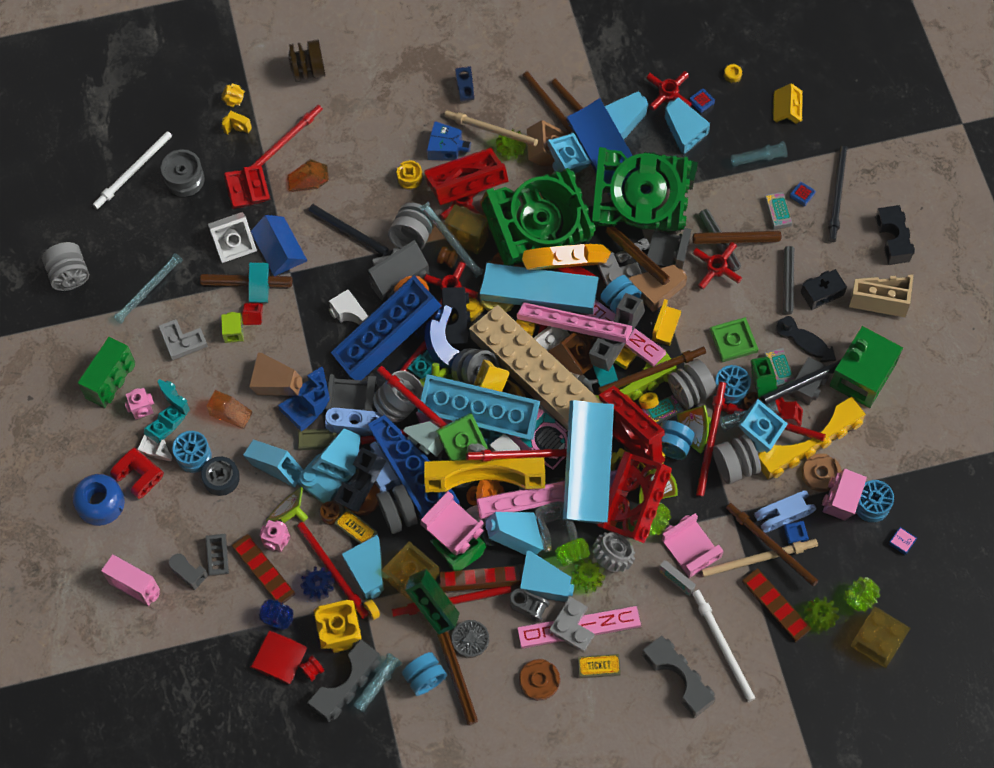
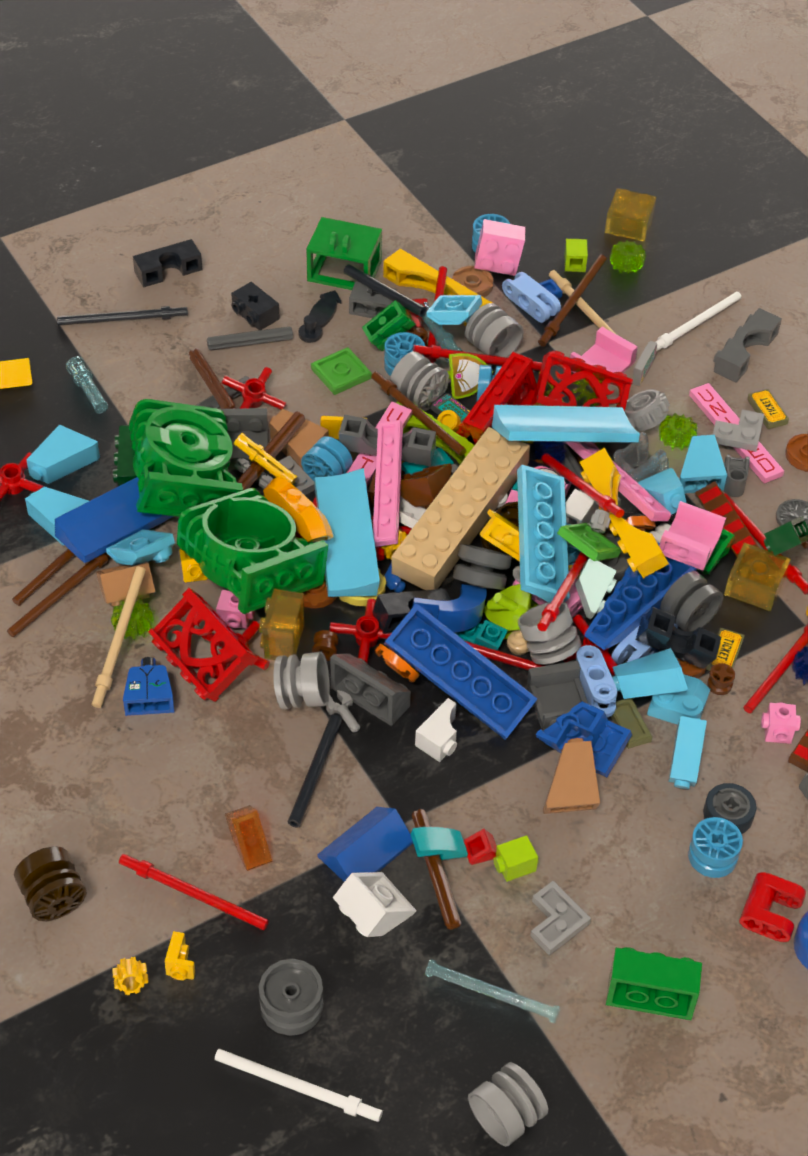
camera: 110 degrees left, 15 degrees down
bright pink brick [125,388,154,420] -> none
white slope [138,434,172,461] -> none
teal slope [143,405,186,444] -> none
teal slope [157,379,190,415] -> none
clear orange slope [206,390,252,429] -> none
red slope [224,165,270,209] -> none
shield [266,486,308,523] -> none
medium azure slope [342,535,384,600] -> none
yellow wheel [397,160,423,190] -> none
clear light blue bar [419,202,484,279] -> none
dark blue leg [455,66,475,102] -> none
clear neon green gear [555,538,590,567] -> none
tile [689,89,715,113] -> none
tile [742,568,812,643] -> none
tile [764,348,795,388] -> none
tile [765,192,792,229] -> none
tile [790,182,816,207] -> none
clear neon green gear [845,577,881,612] -> none
tan wedge [849,274,914,318] -> none
bright pink tile [889,527,917,555] -> none
none -> yellow pin [234,433,298,484]
none -> lime brick [564,239,588,272]

